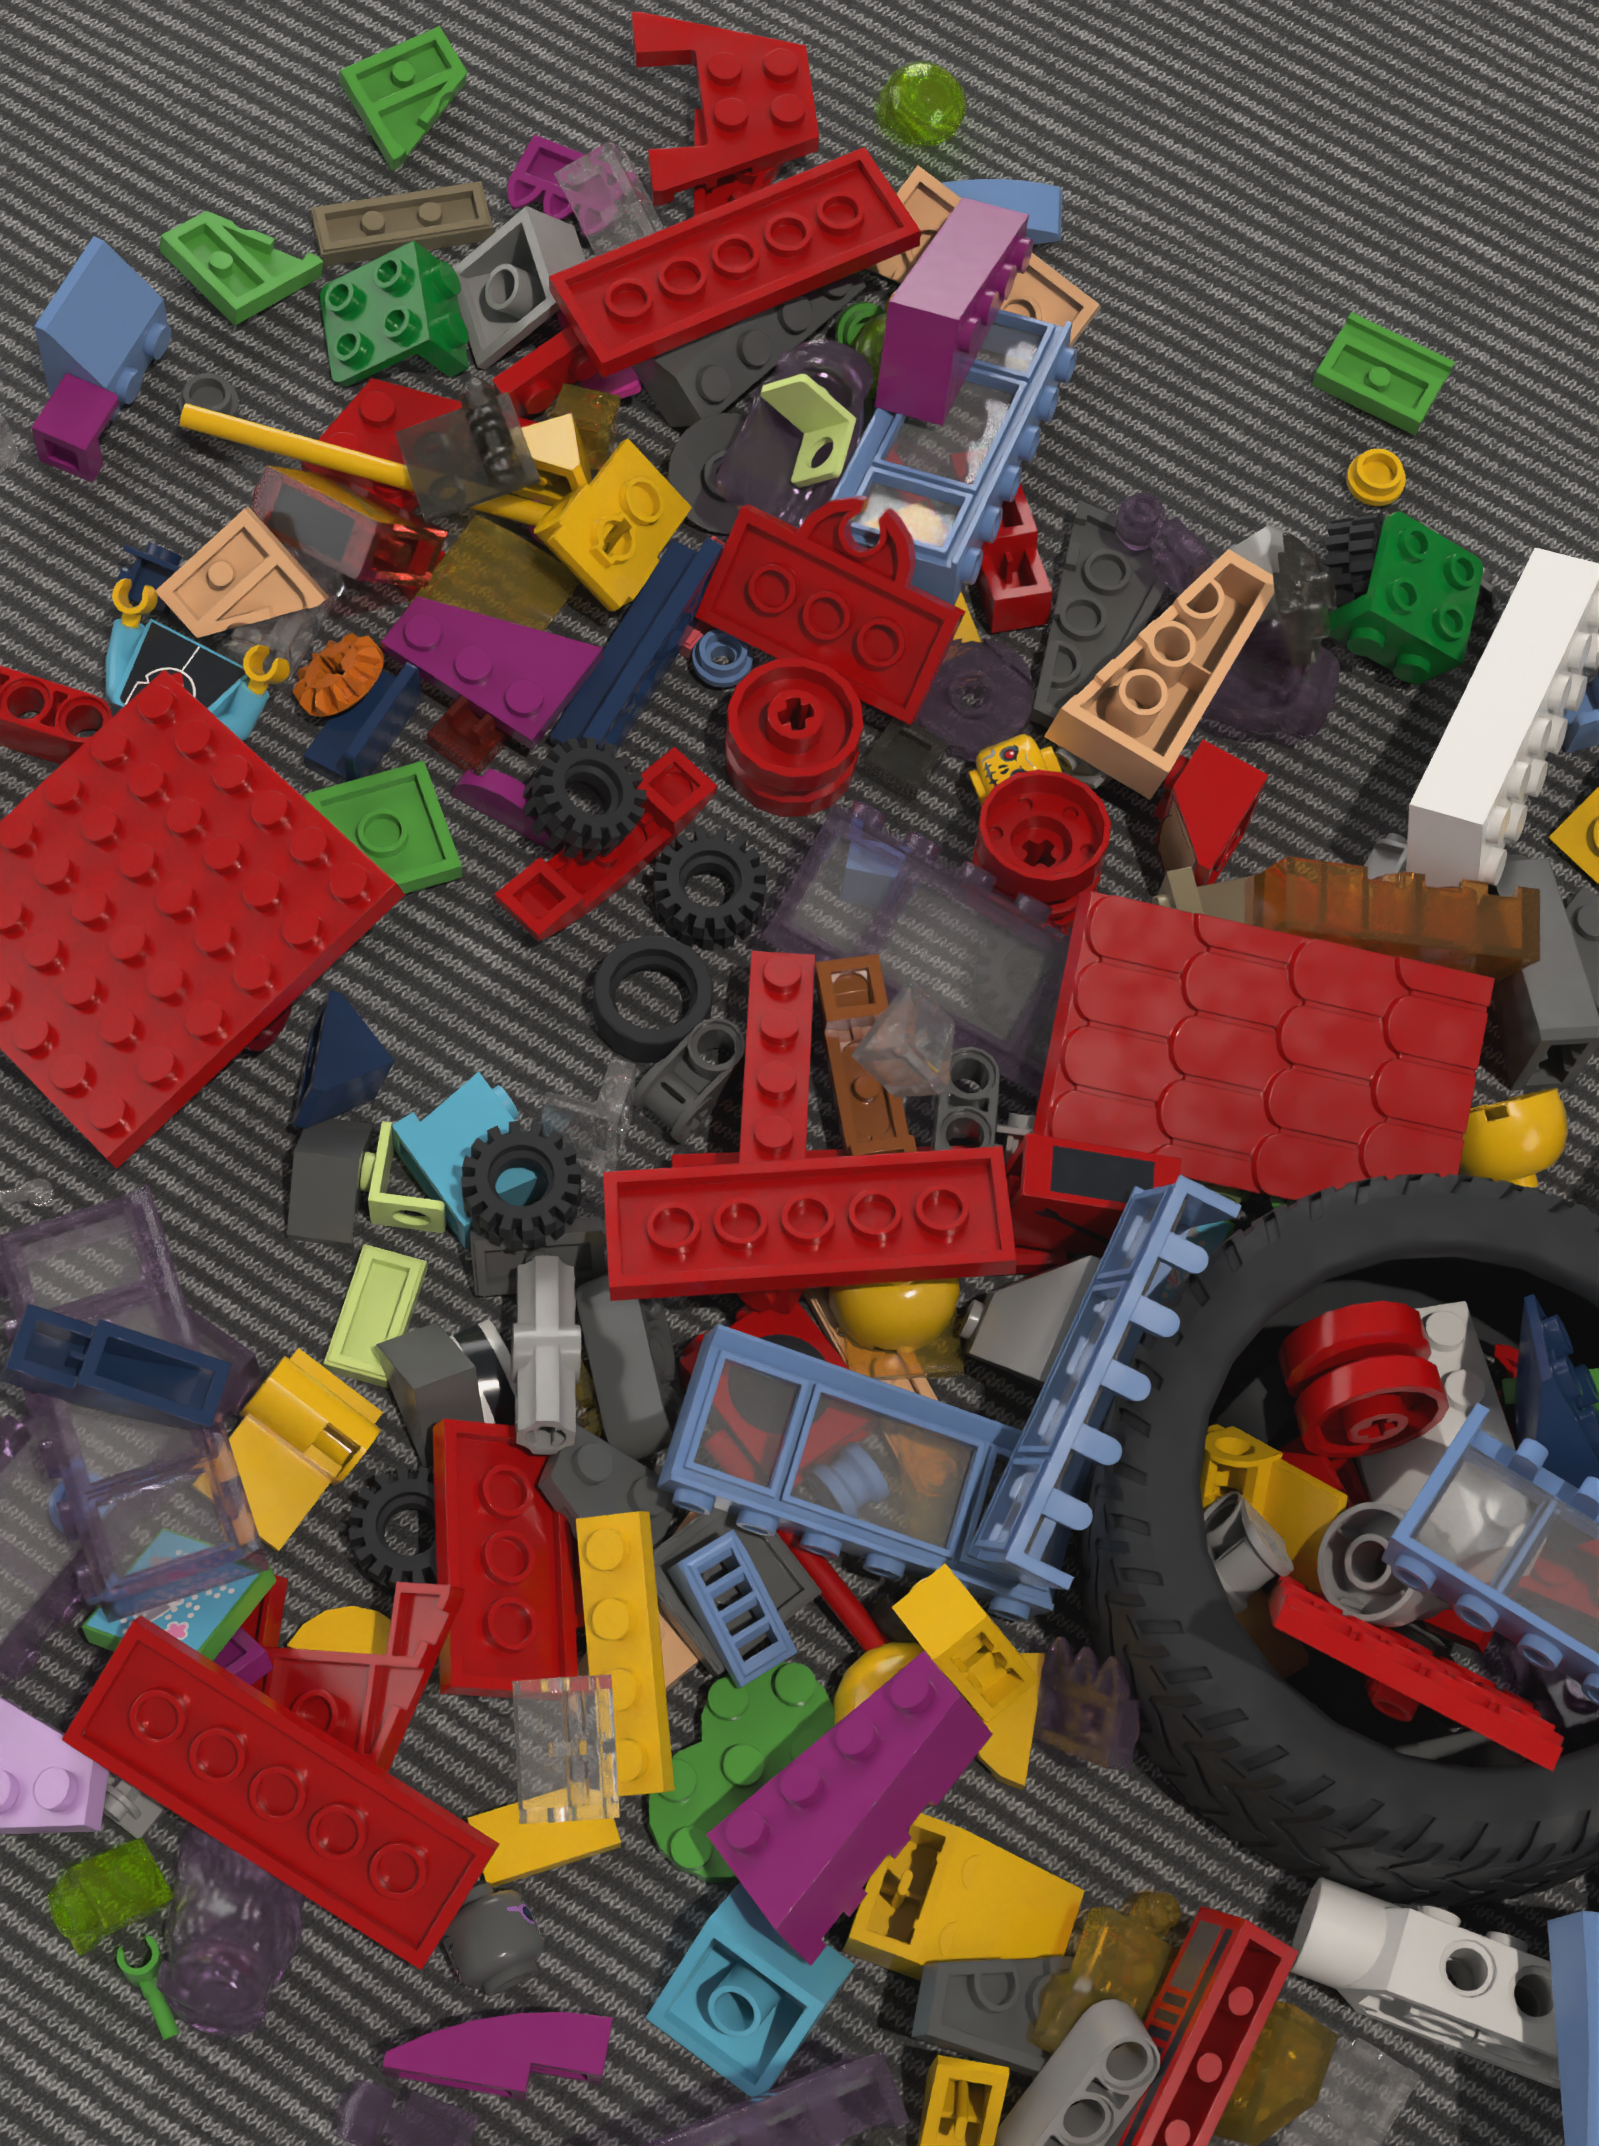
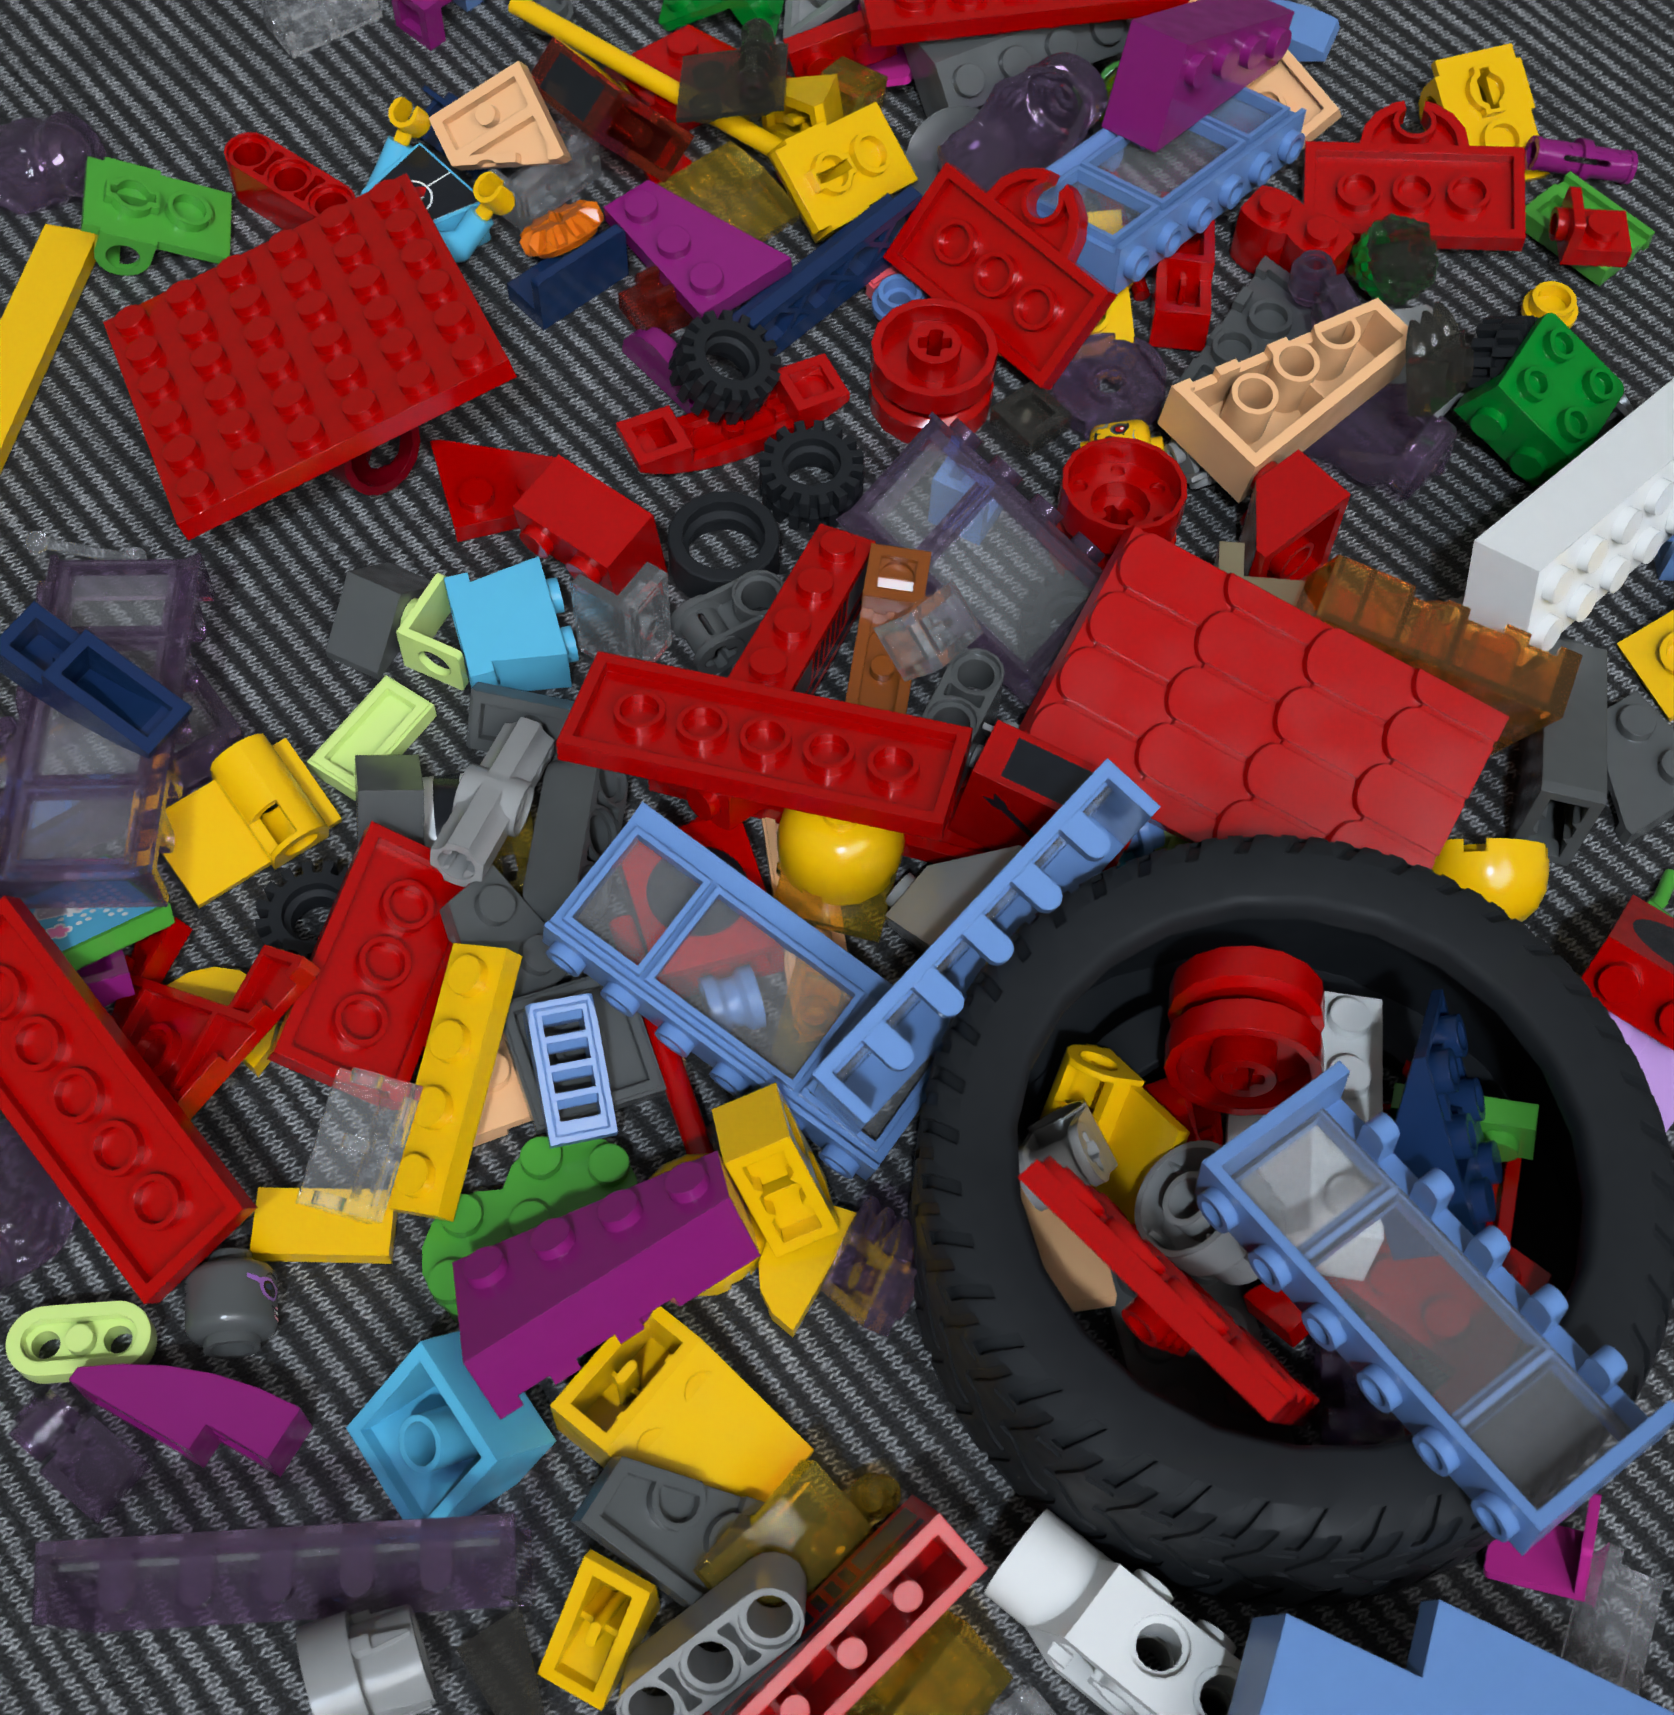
camera: 25 degrees right, 5 degrees down
dark blue slope [293,990,395,1129] -> none
bright green plate [304,760,462,894] -> none
black tyre [461,1121,581,1251] -> none
yellowish green bracket [760,374,857,488] -> none
none -> yellowish green plate [6,1301,157,1384]
none -> red wing [430,439,555,542]
none -> red slope [512,454,668,598]
none -> red brick [1229,185,1355,300]
none -> red plate [1302,100,1526,251]
none -> clear smoke piece [1348,213,1439,305]
none -> yellow piece [1419,43,1550,183]
none -> magenta pin [1525,135,1638,185]
none -> red bracket [1549,186,1632,268]

